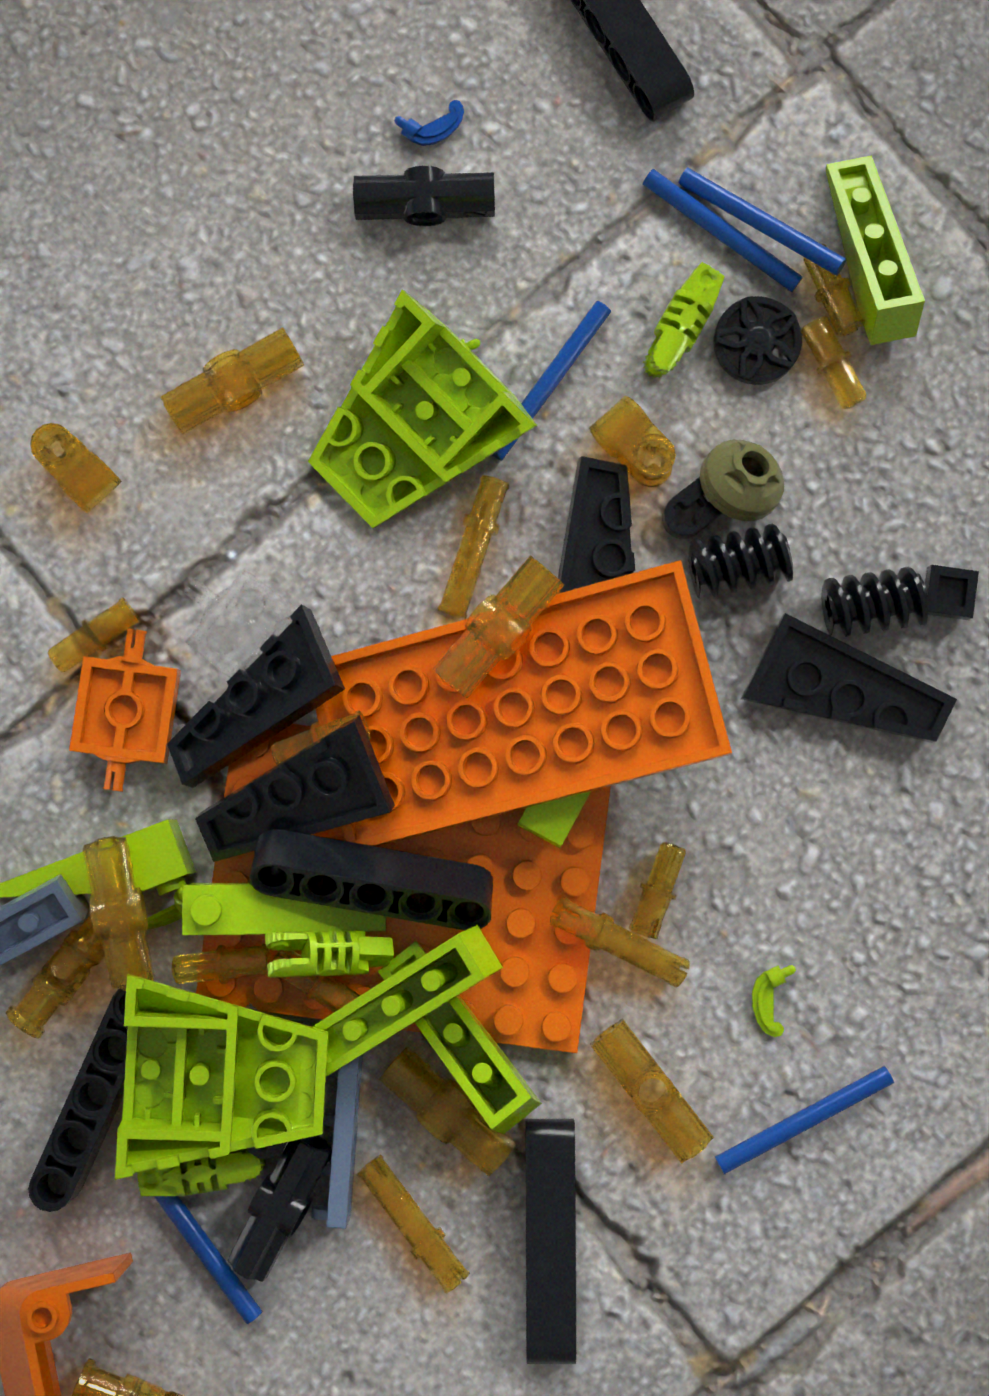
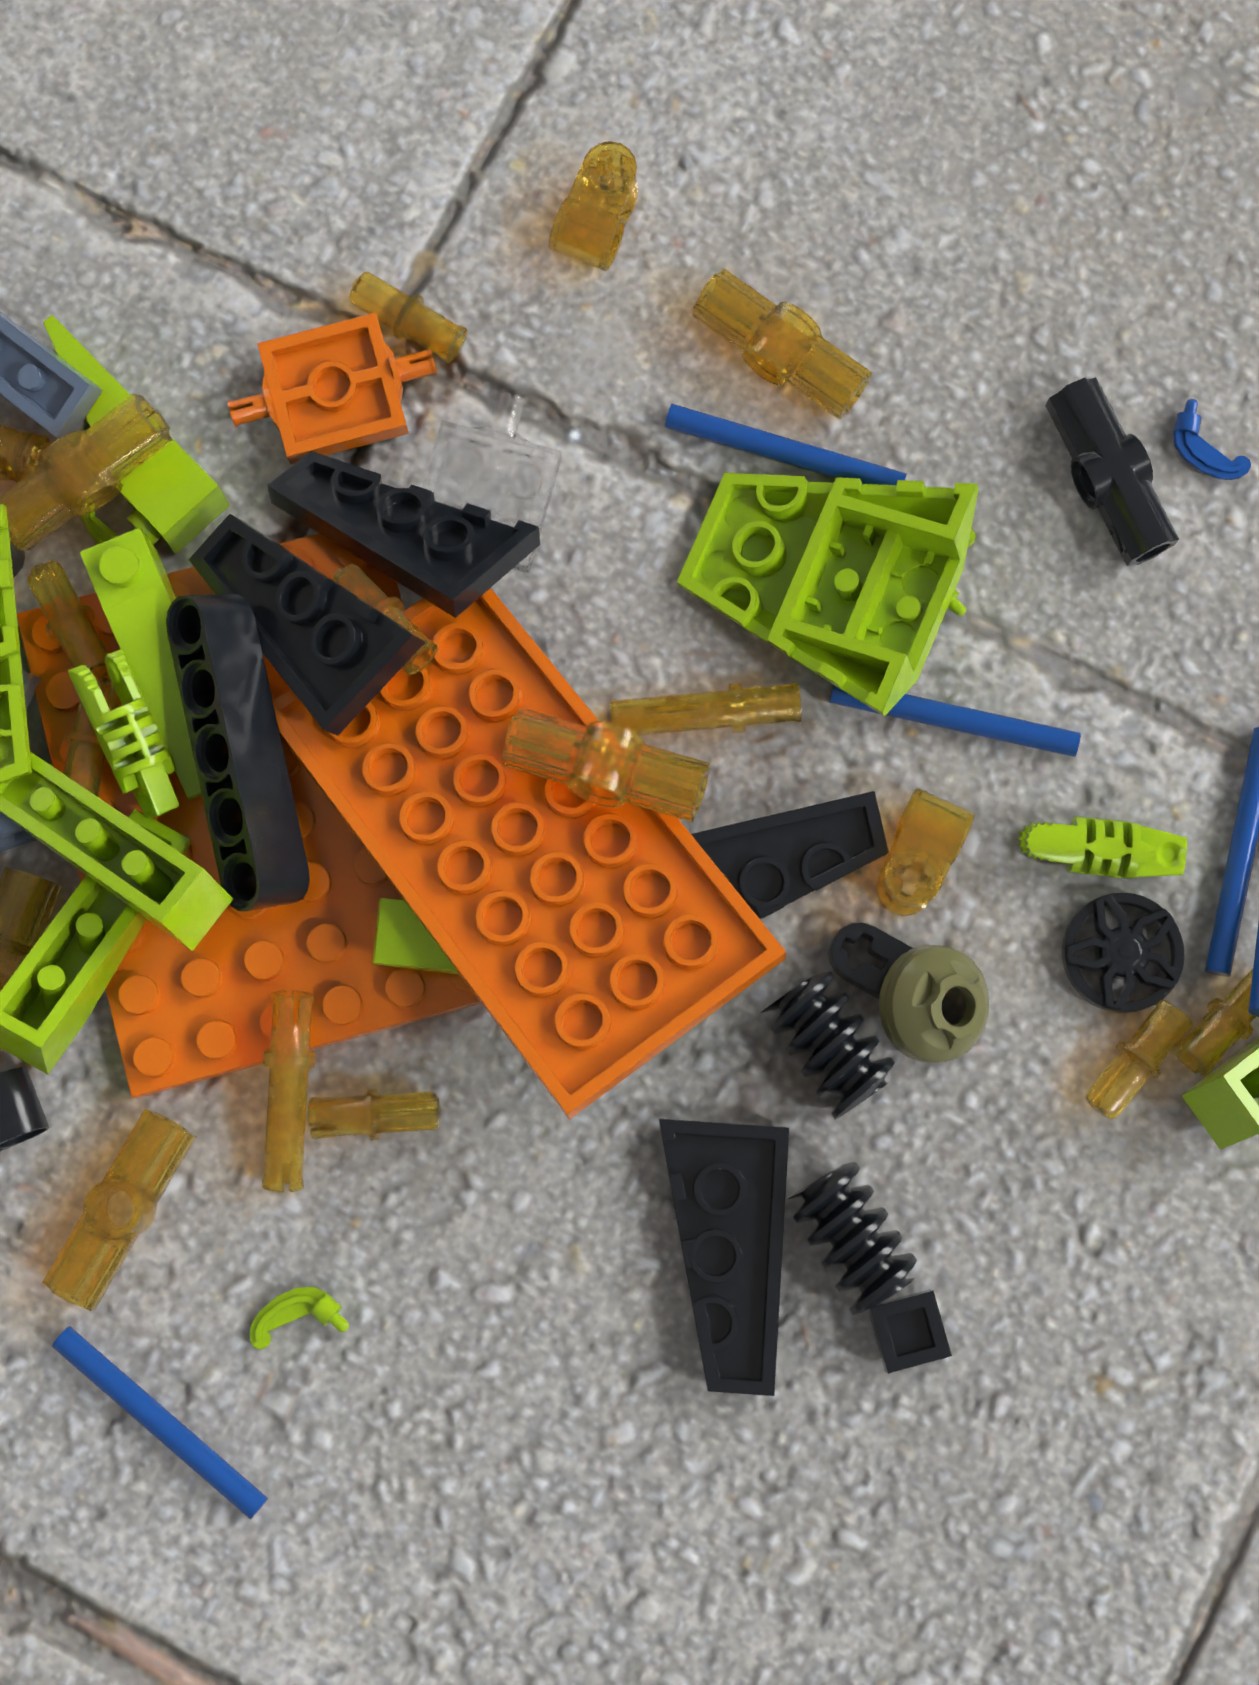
camera: 65 degrees right, 5 degrees down
none -> blue bar [665,404,907,485]

